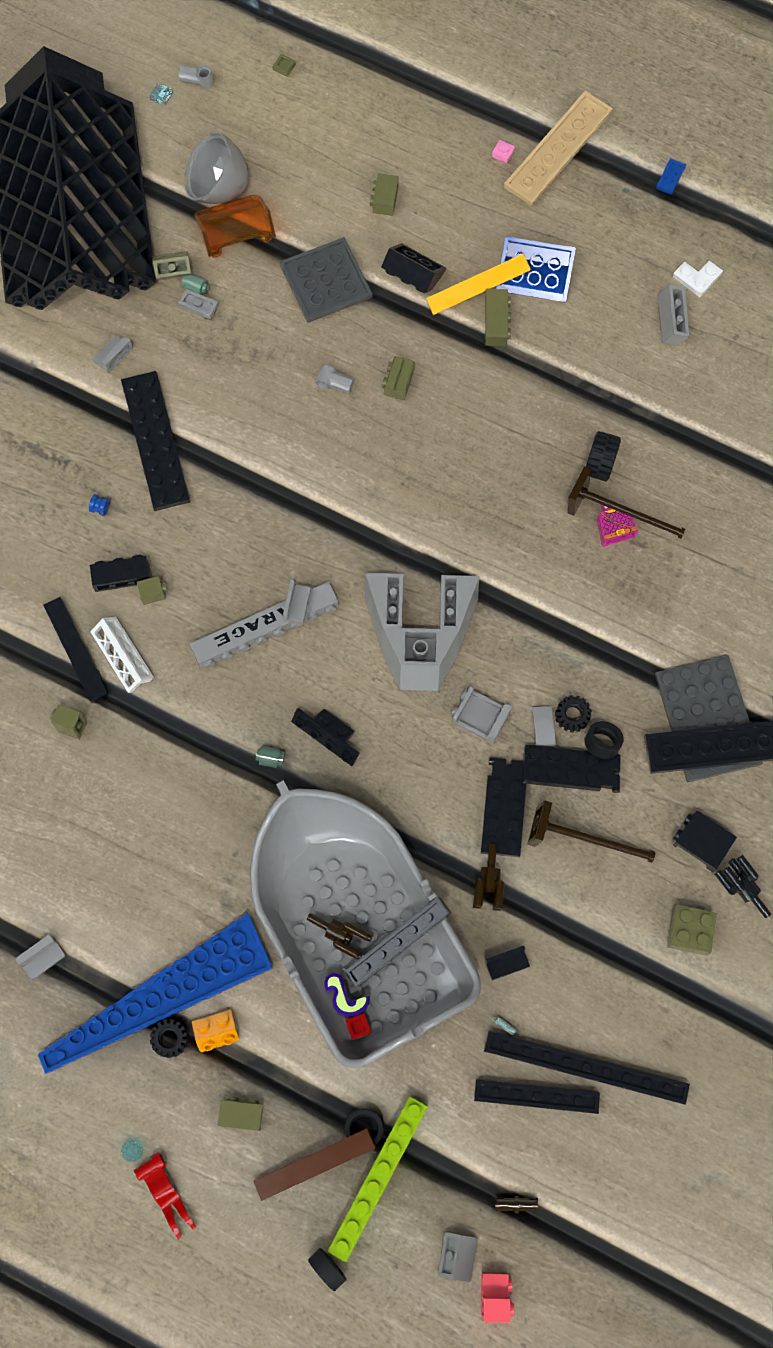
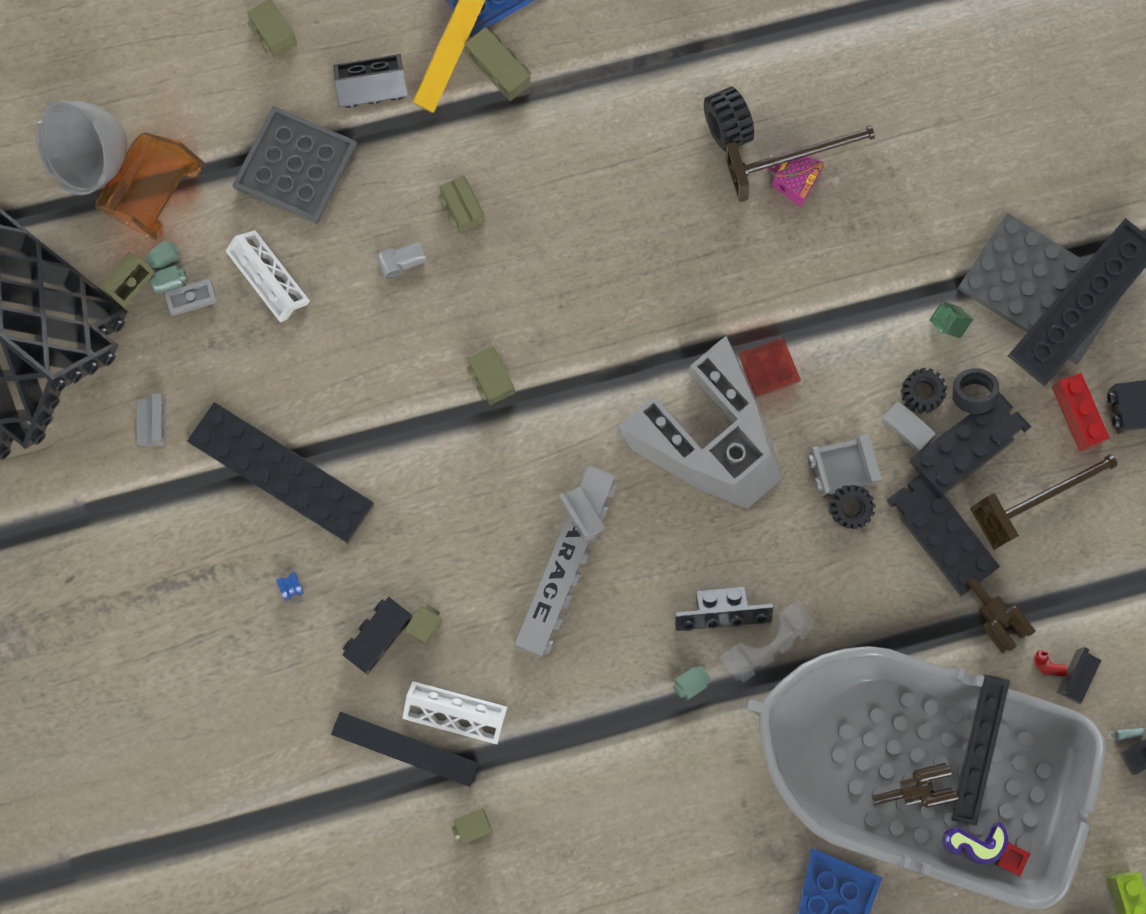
camera: 45 degrees left, 5 degrees up
none -> sand green brick [144,240,181,272]
none -> white fence [226,230,310,322]
none -> olive brick [466,346,515,406]
none -> clear arch [718,599,816,683]
none -> clear red plate [739,337,801,398]
none -> black tyre [828,485,876,529]
none -> clear green panel [929,301,973,338]
none -> red arm [1033,650,1067,677]
none -> red brick [1052,372,1110,452]

